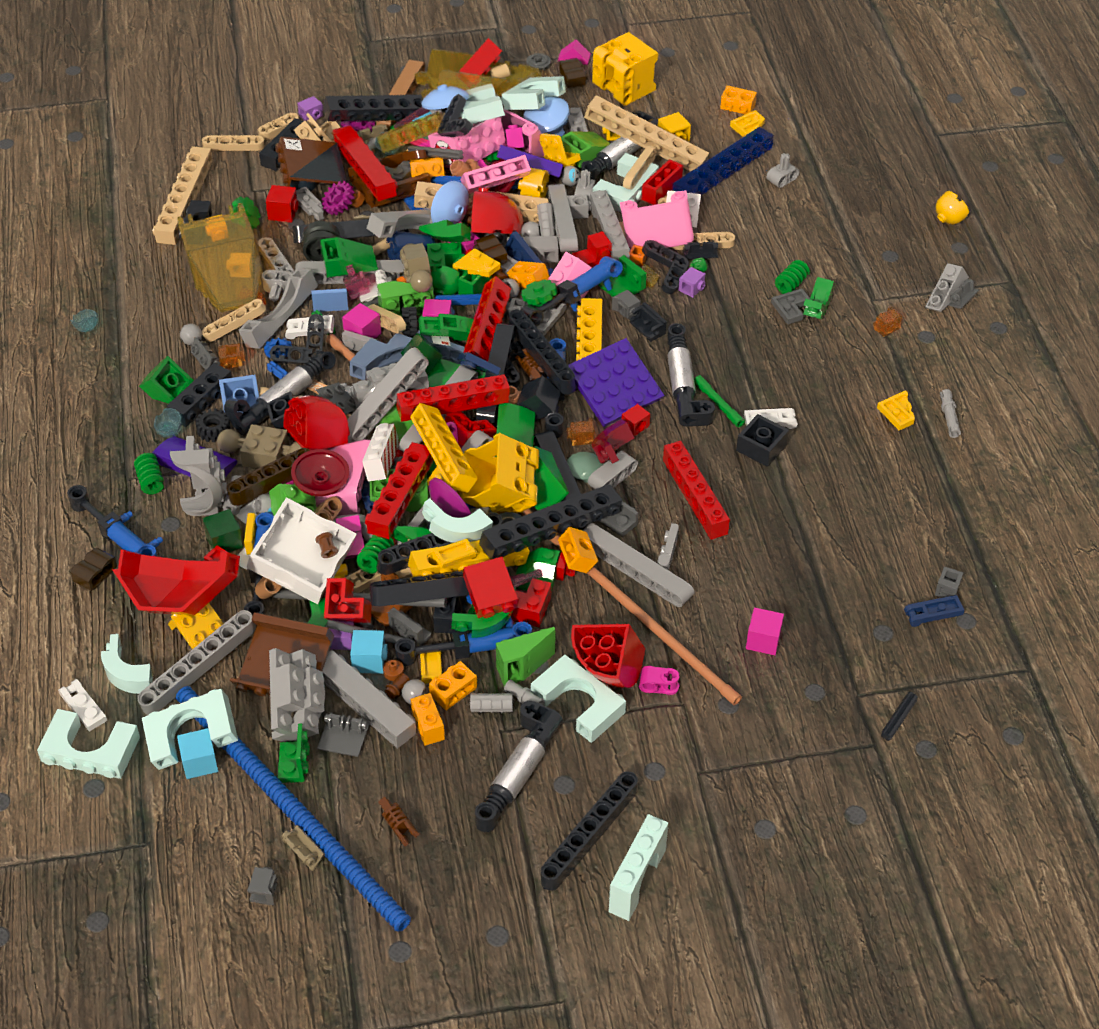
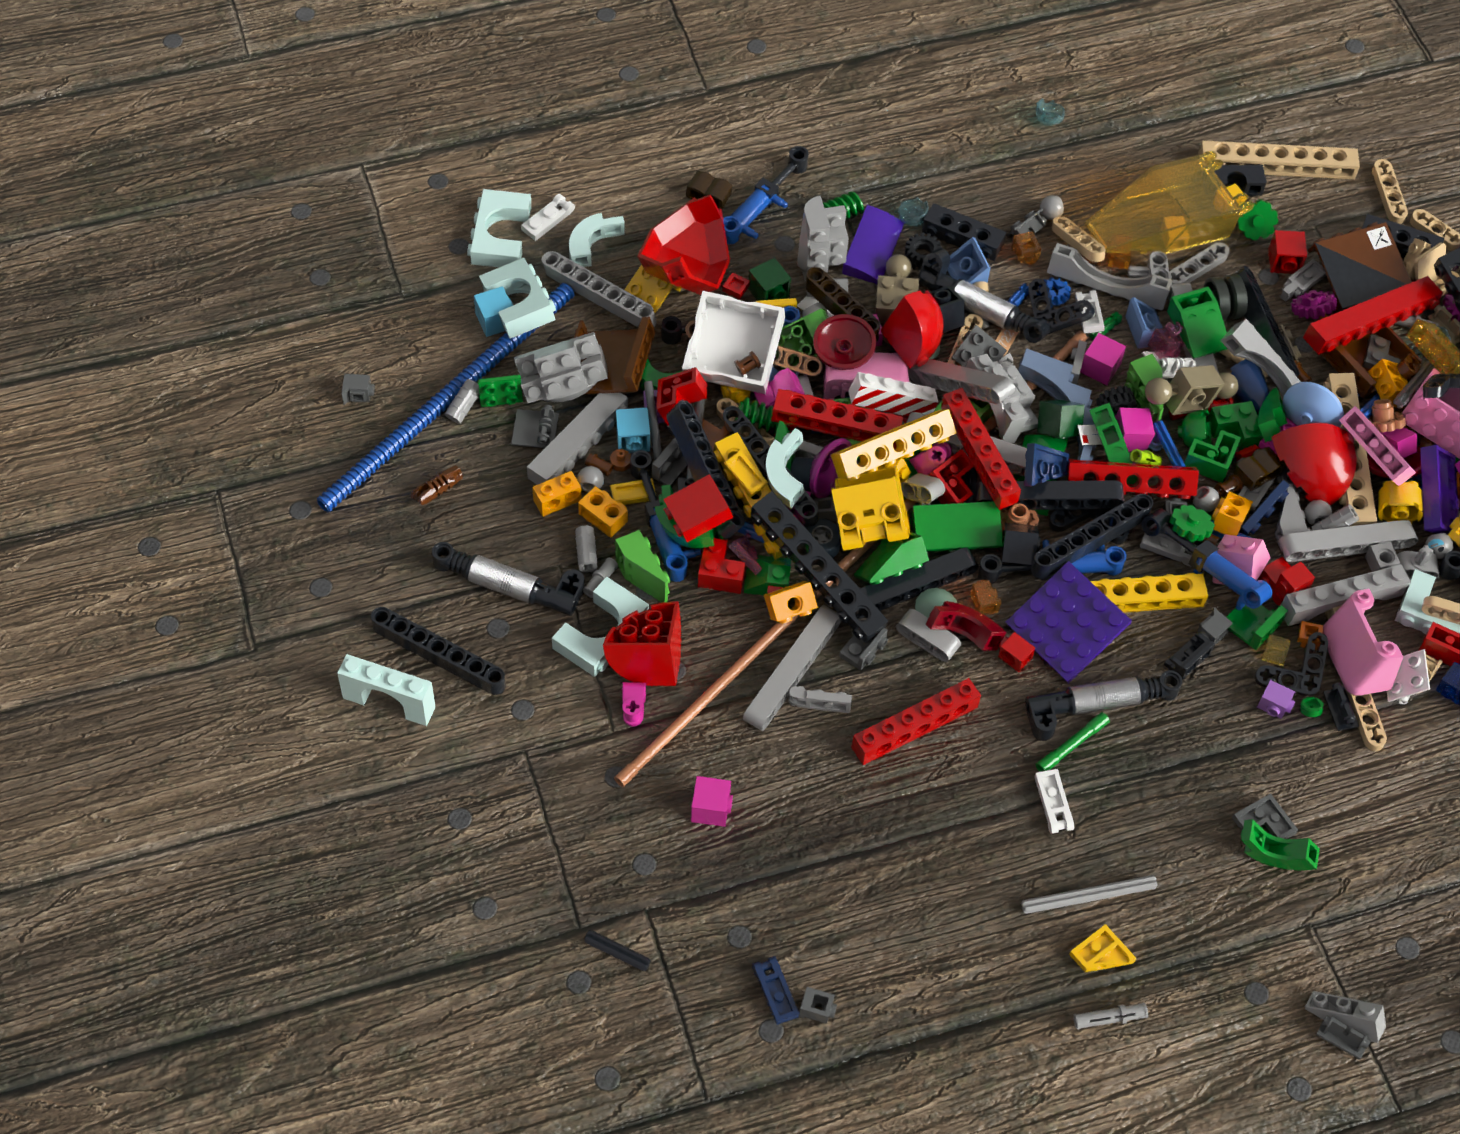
camera: 80 degrees right, 10 degrees up
green slope [139,356,194,404] -> none
dark tan hinge [282,825,325,871] -> none
tan beam [367,304,406,334] -> none
yellow wing [452,248,500,277] -> none
black brick [736,414,789,467] -> none
green piece [775,260,810,294] -> none
clear orange brick [873,306,902,337] -> none
none -> light grey axle [445,379,479,424]
none -> light grey axle [1021,875,1157,914]
none -> lime pin [1130,449,1162,465]

